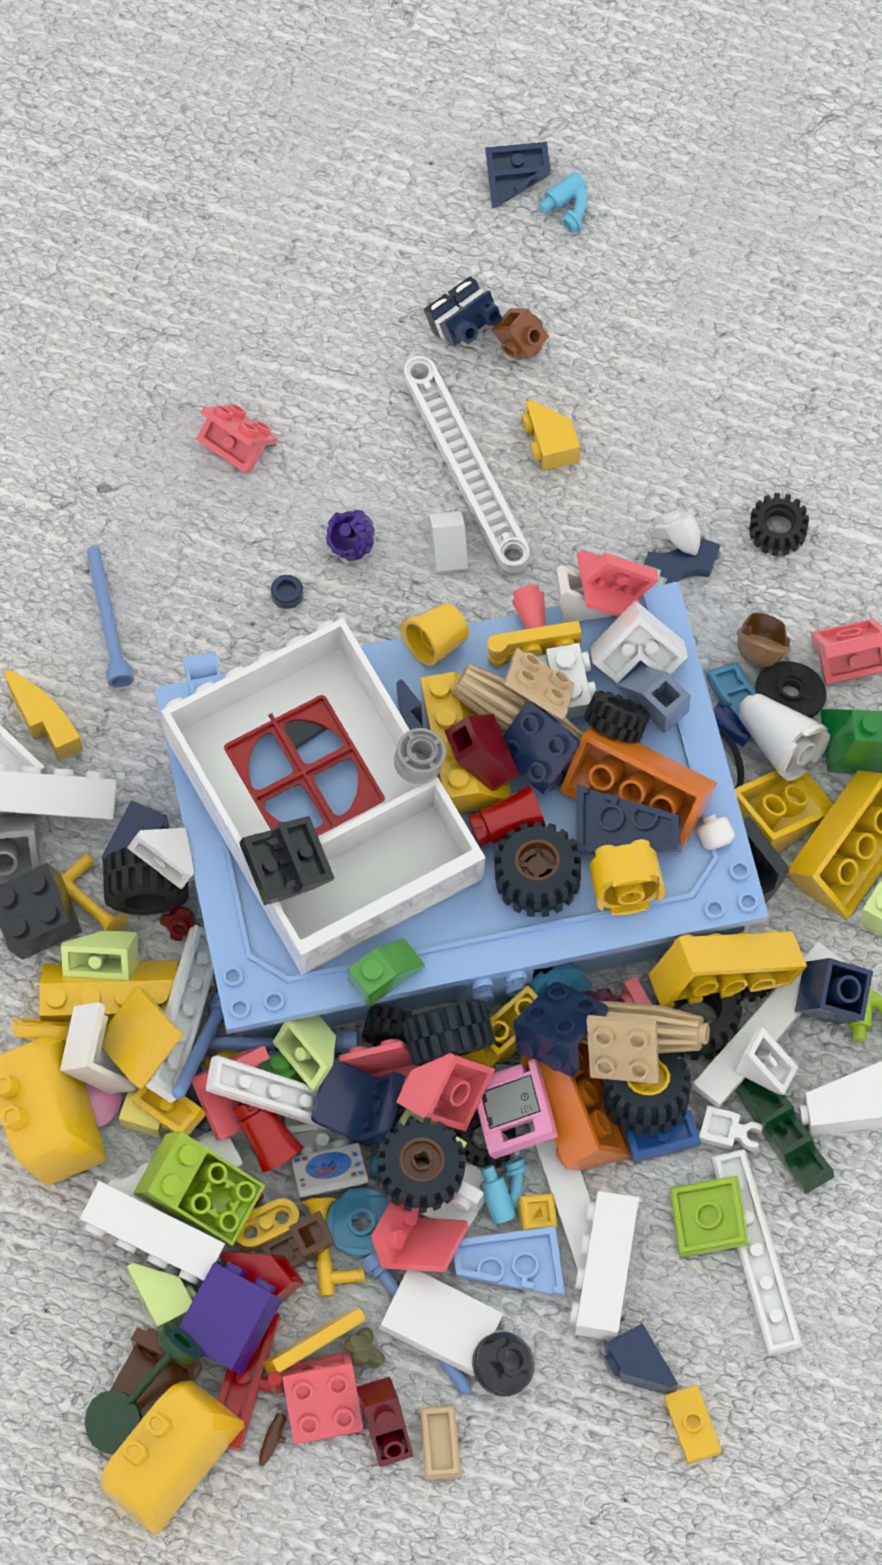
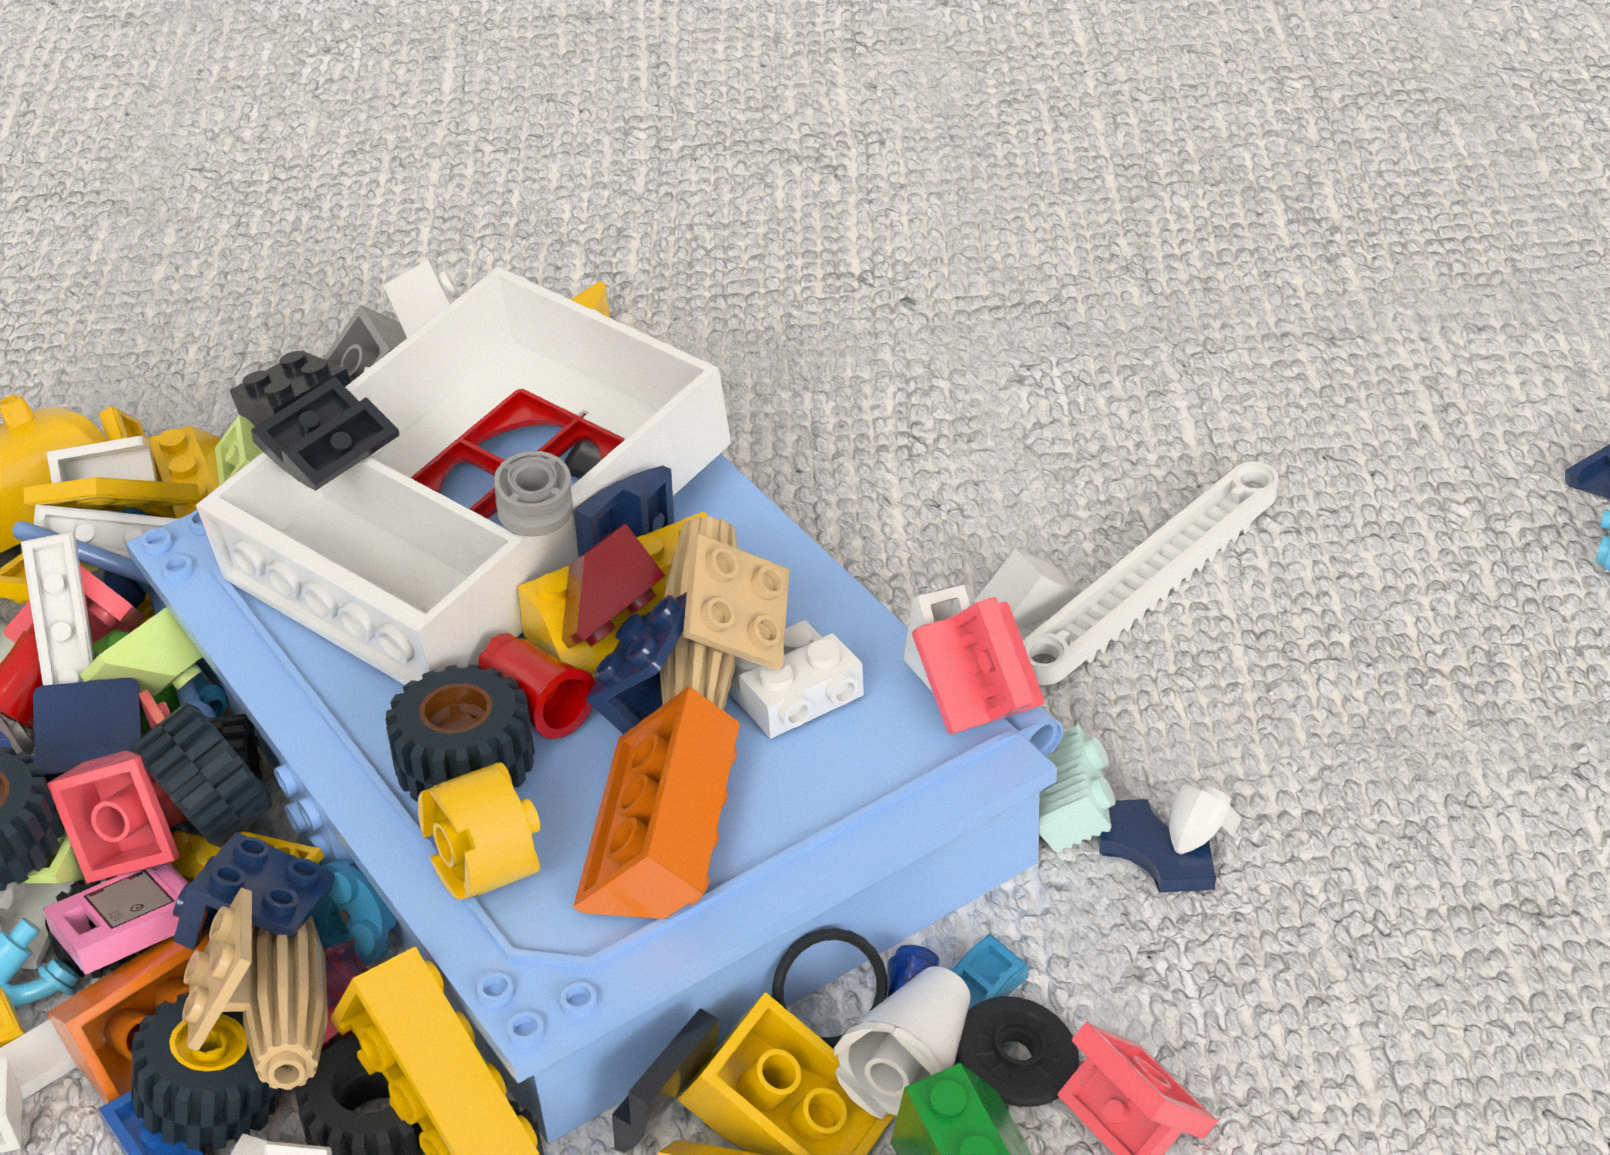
camera: 70 degrees right, 25 degrees down
medium blue piece [87,546,134,688] -> none
coral bracket [196,404,278,473] -> none
dark blue tile [271,575,303,609] -> none
dark purple piece [325,510,375,561] -> none
bright green slope [348,938,425,1007] -> none
yellow hat [400,603,469,666] -> none
dark blue hips [423,276,502,346] -> none
yellow plate [487,621,581,668] -> none
dark orange brick [491,308,549,358] -> none
coral cone [512,585,546,629] -> none
yellow slope [521,400,580,471] -> none
dark blue wing [576,784,681,854] -> none
black tyre [584,690,651,743] -> none
white panel [590,600,688,683] -> none
sand blue slope [618,664,691,733] -> none
white piece [697,814,735,851] -> none
piece [736,613,792,668] -> none
black tyre [749,493,809,556] -> none

